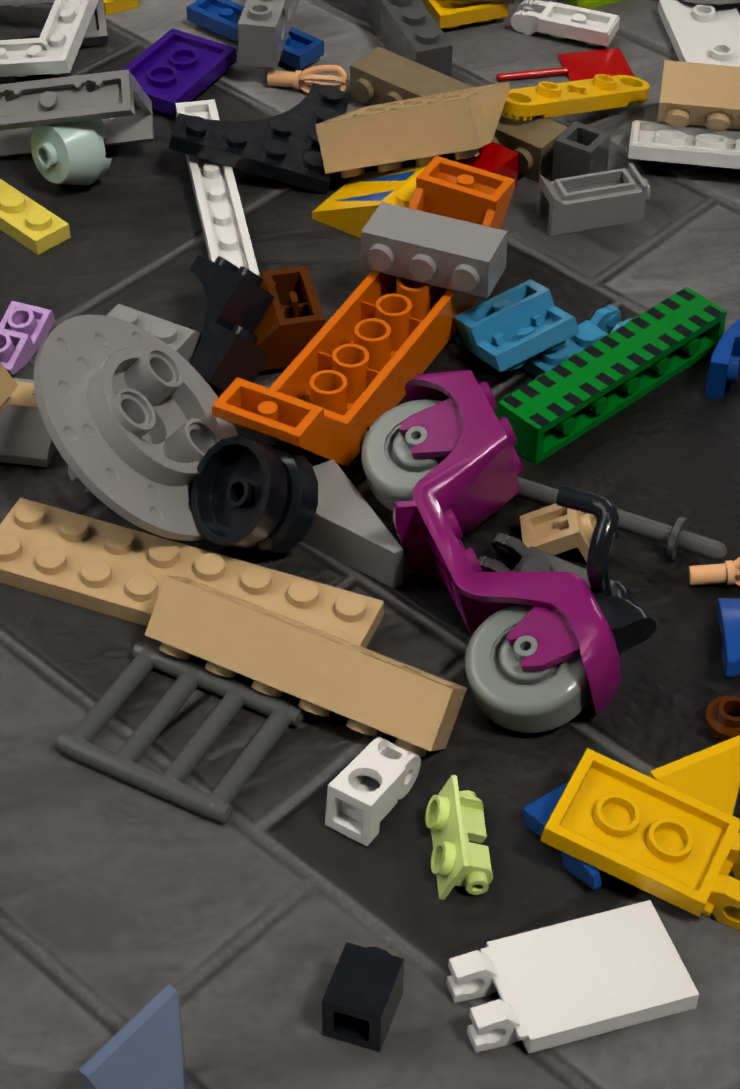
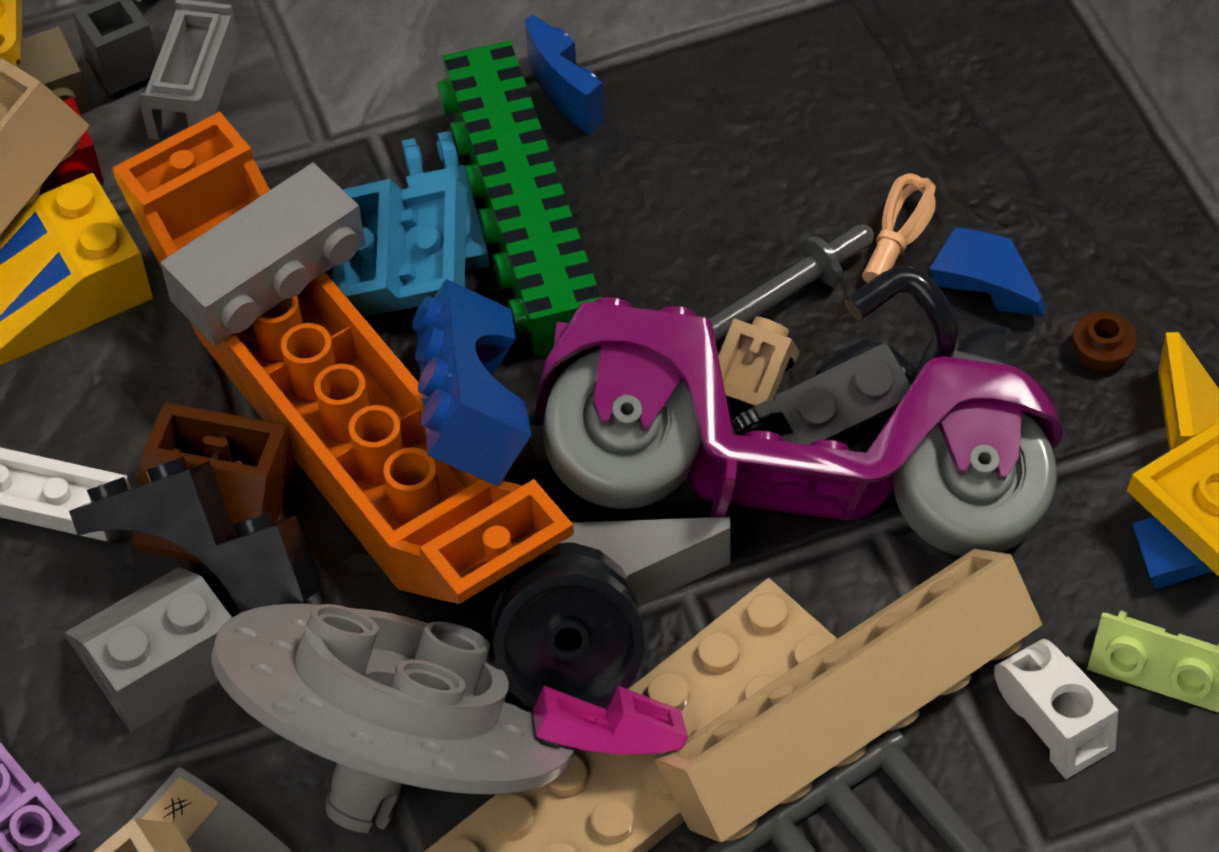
camera: 60 degrees left, 10 degrees up
none -> blue arch [412,279,531,486]
none -> dark pink slope [532,685,688,755]

